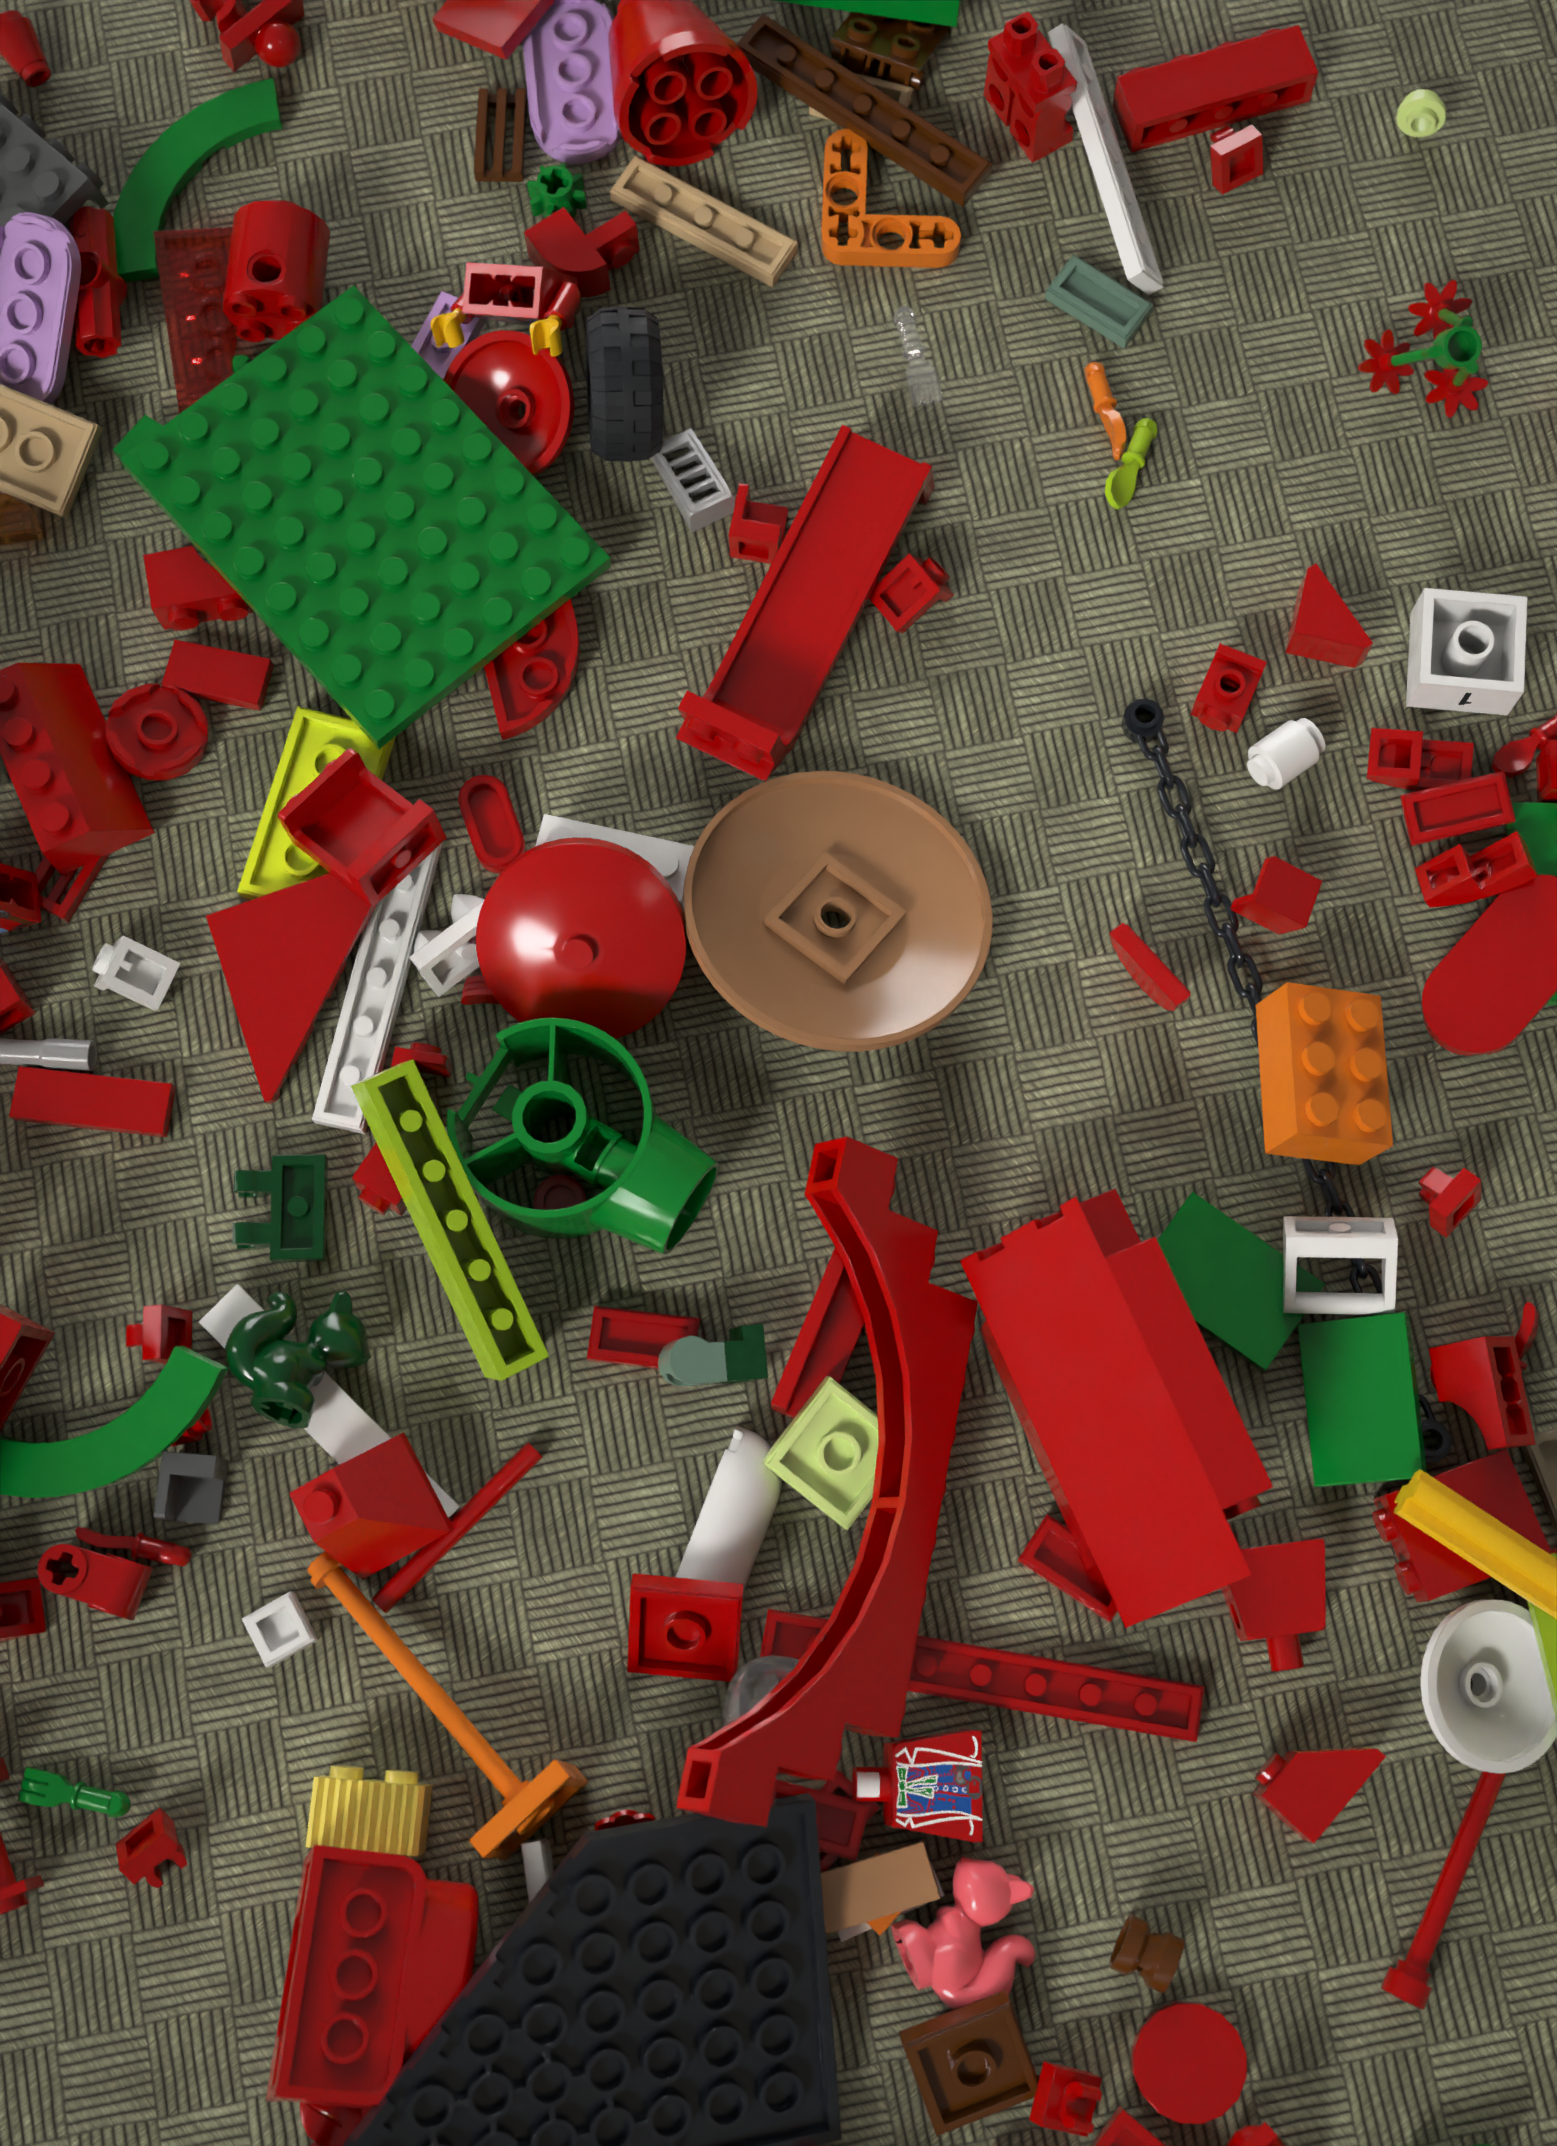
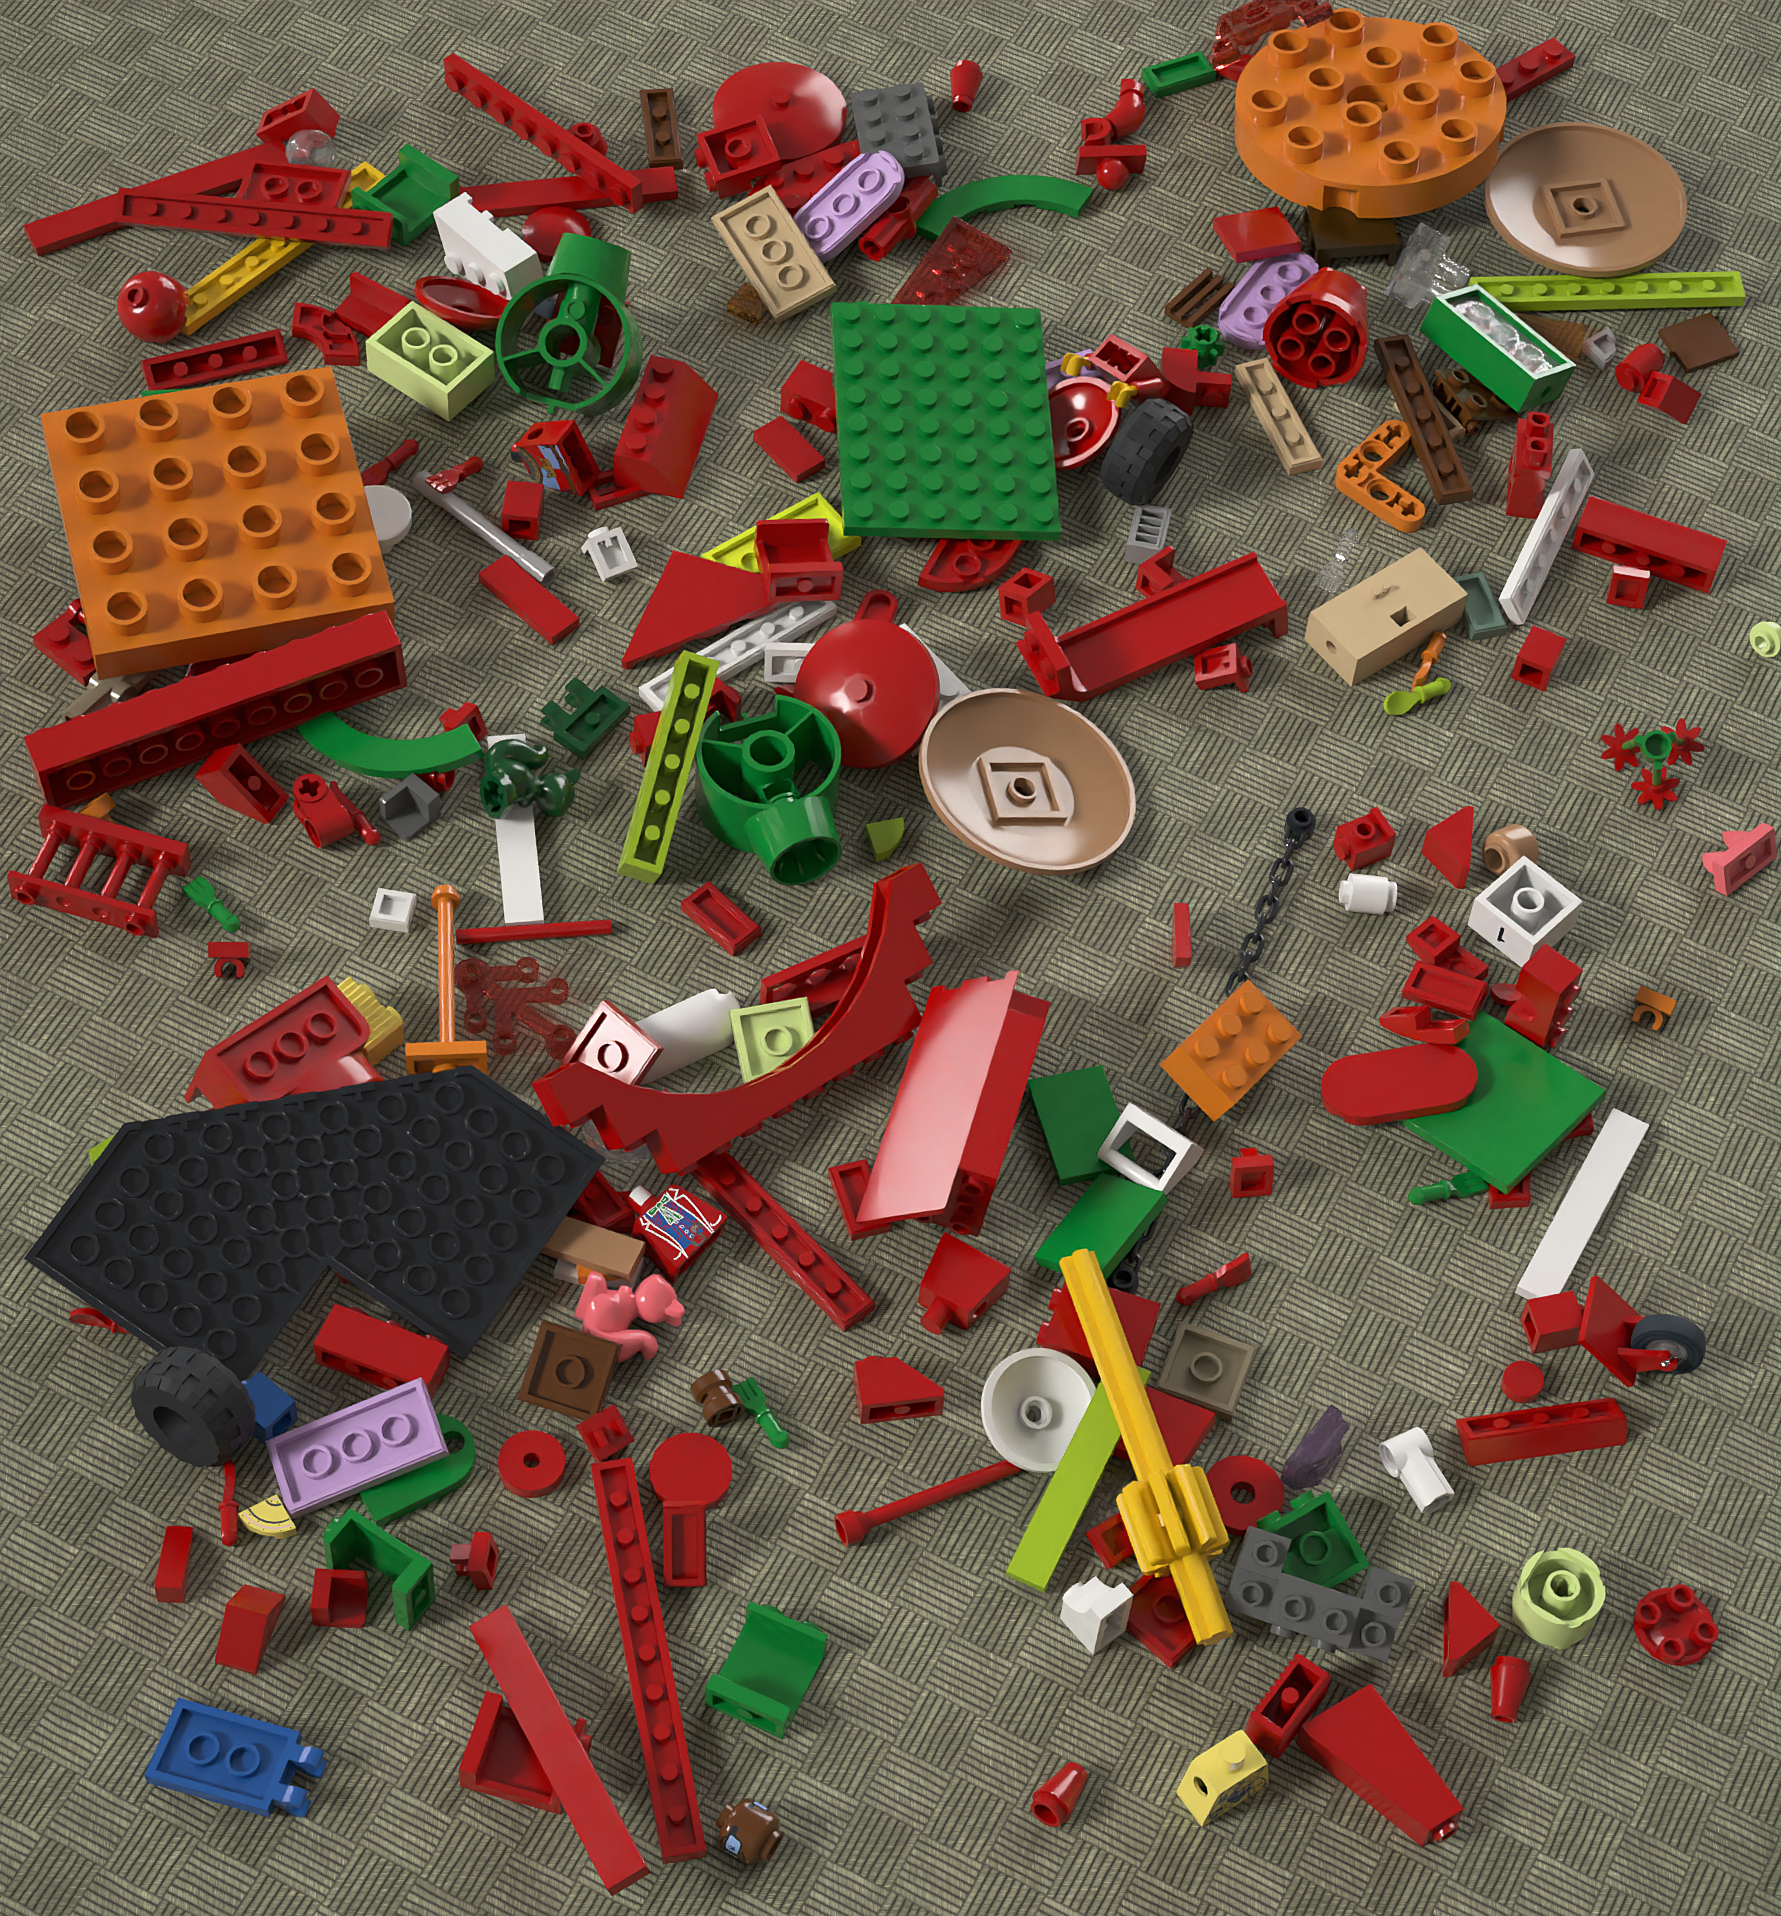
camera: 30 degrees right, 20 degrees down
red tile [106,683,208,780] -> none
red cylinder [223,200,331,342] -> none
red slope [289,1433,454,1580] -> none
leg [658,1324,768,1387] -> none
red panel [1230,856,1322,935] -> none
red arch [1428,1336,1536,1450] -> none
none -> clear red plant [454,957,577,1060]
none -> green piece [731,1376,790,1449]
none -> lime tile [866,817,904,862]
none -> red brick [998,567,1056,628]
none -> tan brick [1304,547,1468,687]
none -> medium nougat head [1482,824,1539,877]
none -> red brick [1511,625,1567,692]

